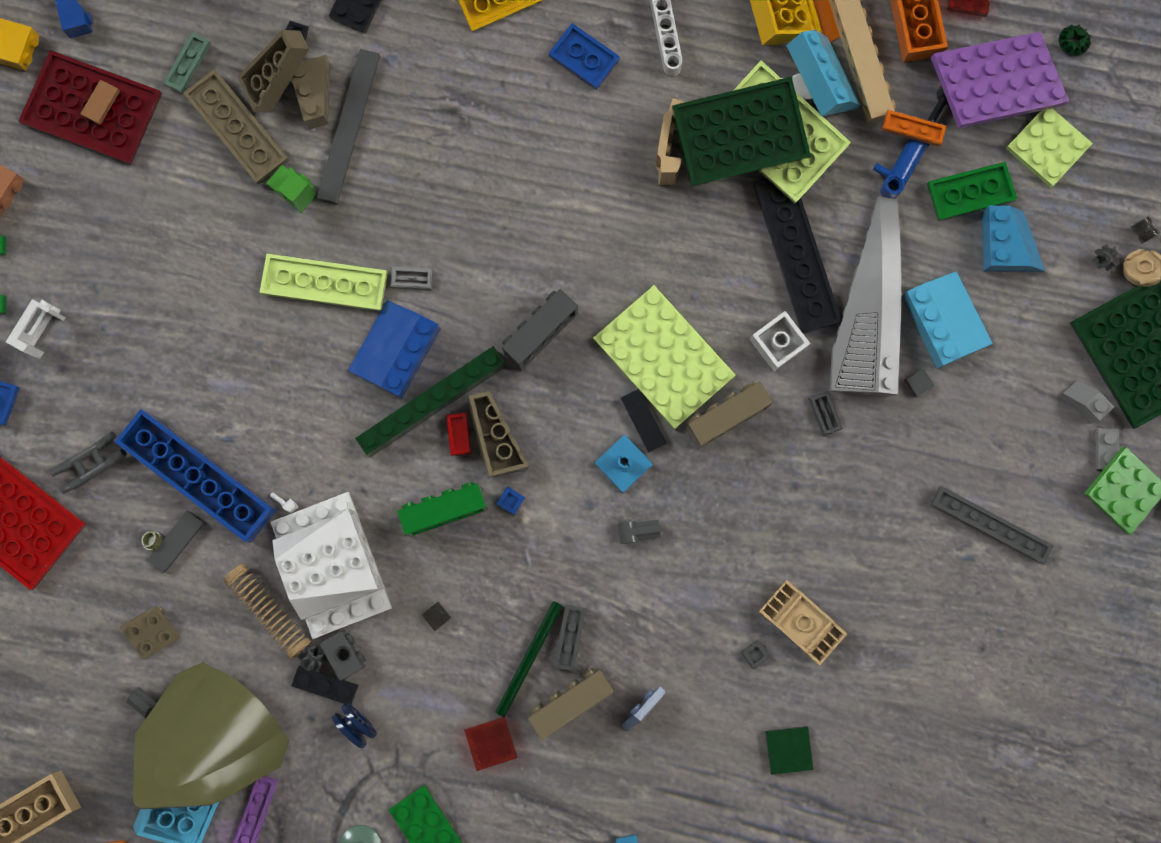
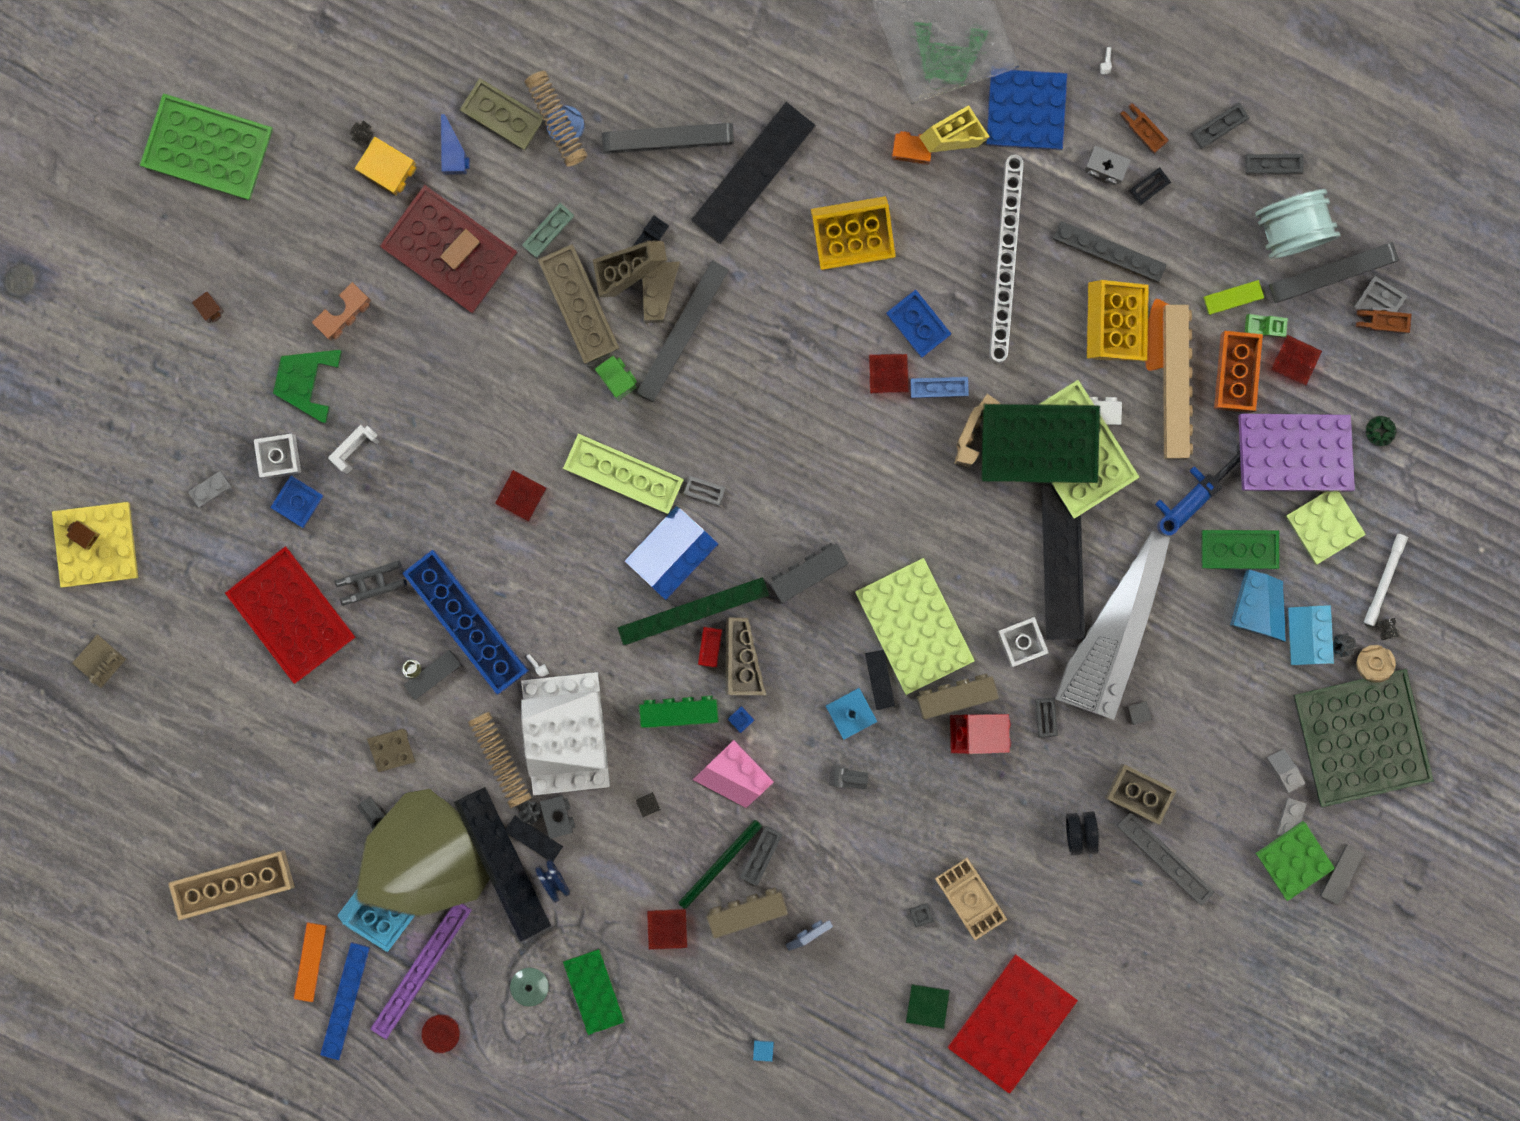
camera: 15 degrees right, 5 degrees up
medium azure slope [786,30,862,117] -> none
orange tile [881,110,947,147] -> none
medium azure slope [901,271,993,369] -> none
none -> black plate [454,787,551,942]
none -> clear red plate [495,470,547,522]
none -> bright pink wedge [693,740,774,808]
none -> clear red plate [869,354,909,394]
none -> medium blue plate [910,377,969,398]
none -> red plate [947,954,1078,1094]
none -> slope [950,714,1011,754]
none -> black wheel [1066,811,1099,856]
none -> dark tan brick [1105,764,1177,825]
none -> medium azure slope [1288,605,1334,665]
none -> white piece [1363,533,1408,627]

